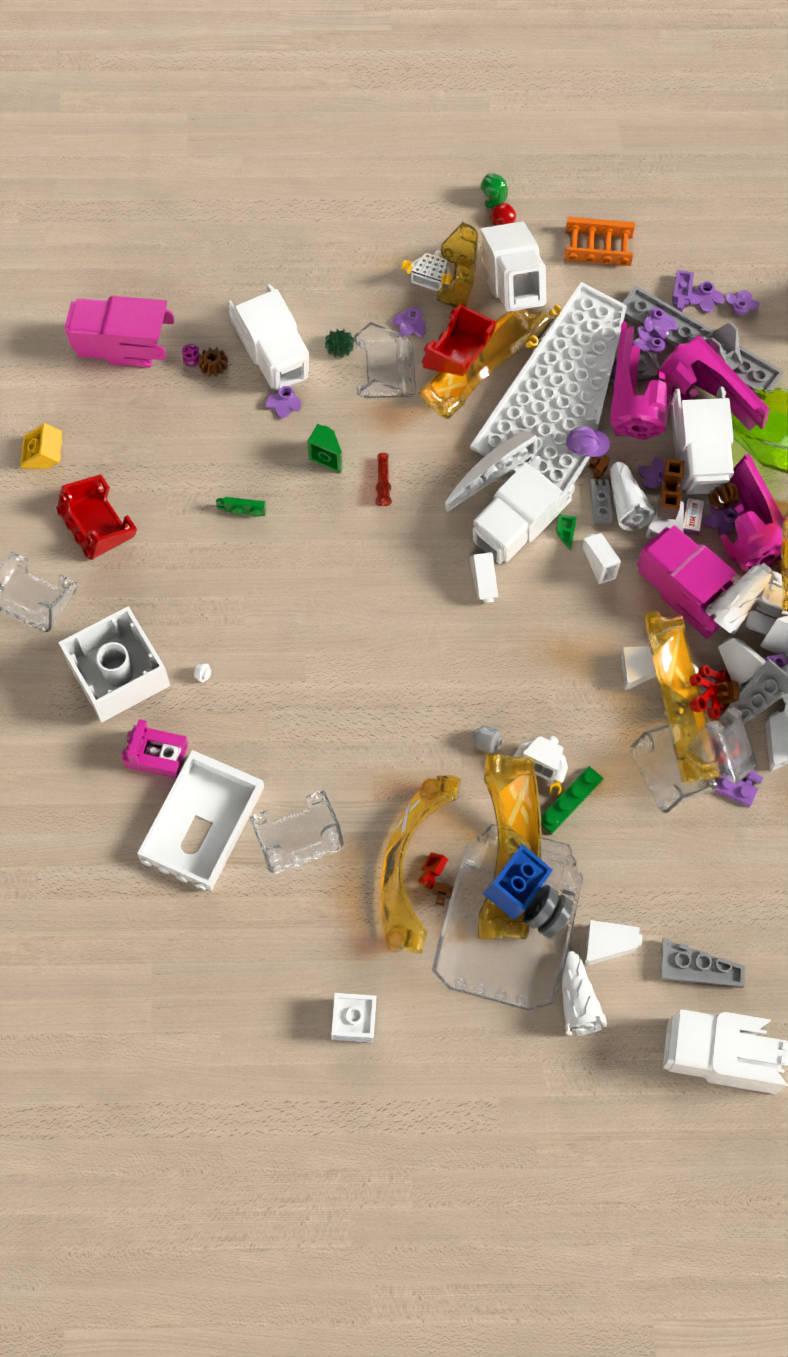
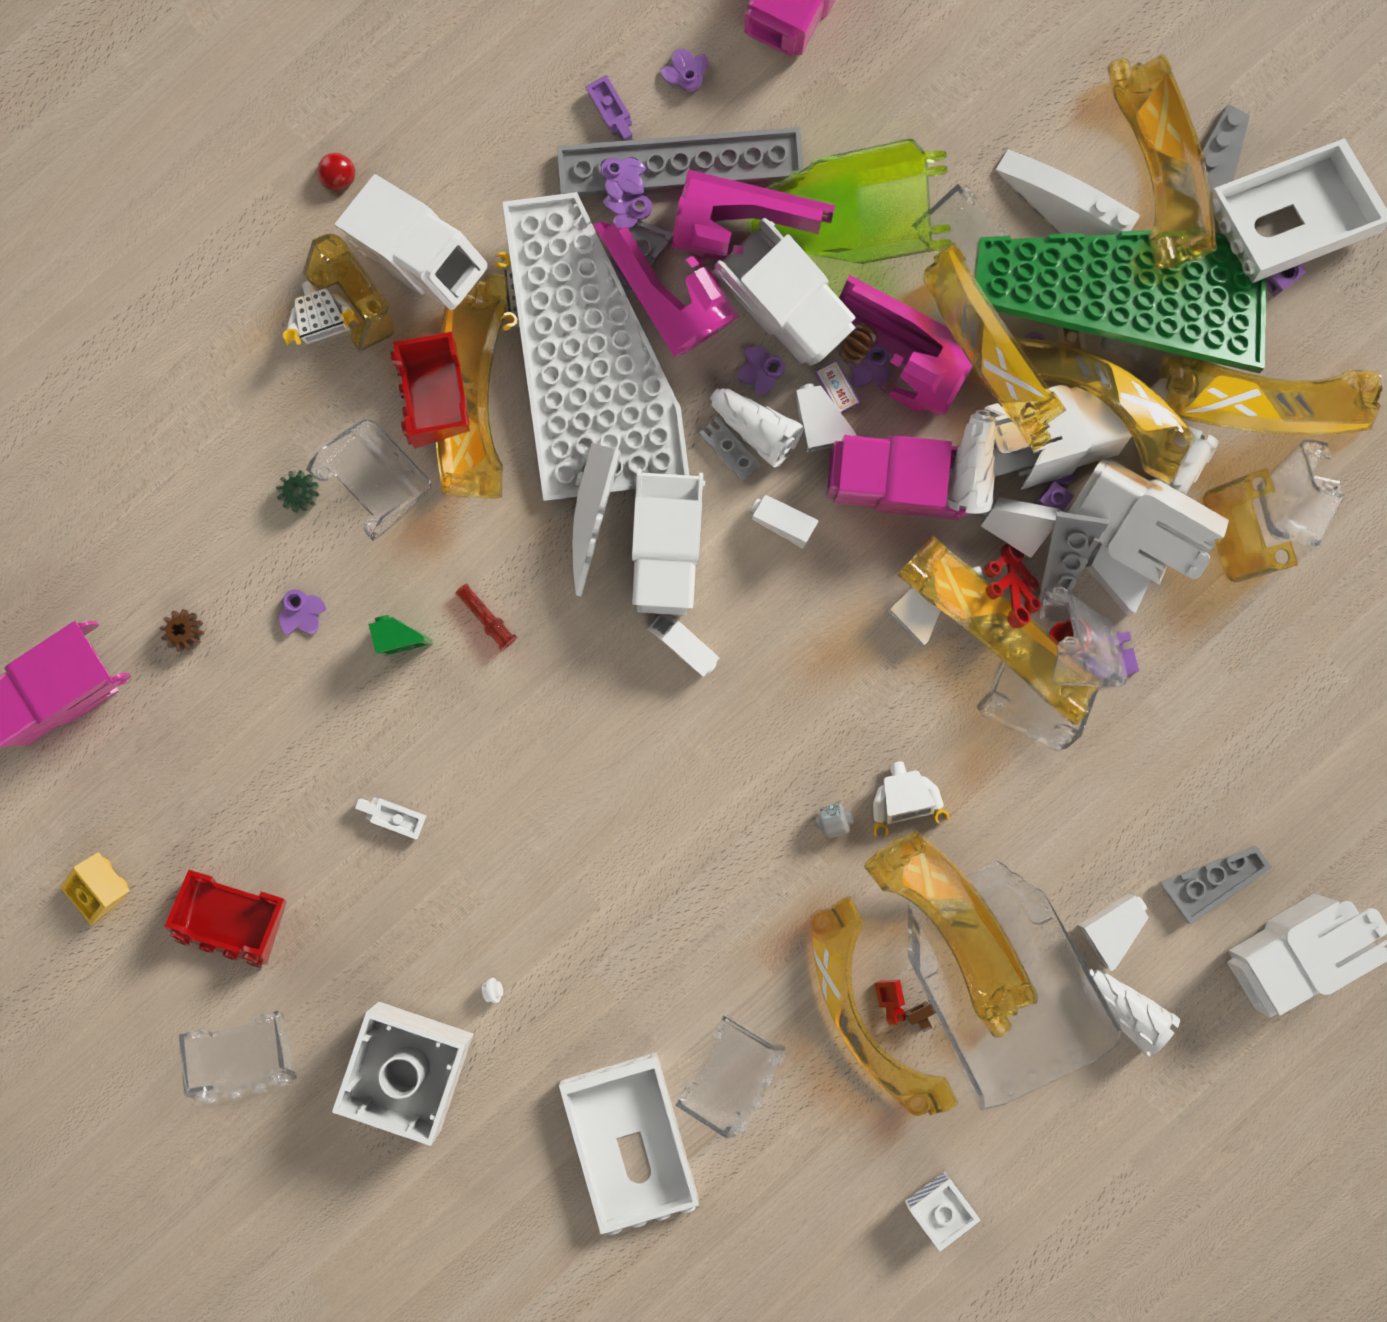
camera: 40 degrees left, 20 degrees up
dark pink brick [121,719,189,779] -> none
magenta wheel [182,344,200,367] -> none
green hinge [216,497,266,517] -> none
white piece [228,284,309,391] -> none
medium lavender plate [392,307,426,339] -> none
green hair [481,173,508,209] -> none
blue slope [482,844,553,920] -> none
dark grey wheel [523,885,573,939] -> none
green plate [538,766,604,835] -> none
green tile [555,514,577,549] -> none
orange fence [563,216,635,266] -> none
medium lavender piece [566,426,610,457] -> none
reddish brown tile [588,455,610,479] -> none
reddish brown arch [657,458,685,520] -> none
light grey piece [688,322,742,370] -> none
medium lavender plate [690,281,724,313] -> none
reddish brown tile [717,680,739,705] -> none
none -> white hinge [355,797,427,839]

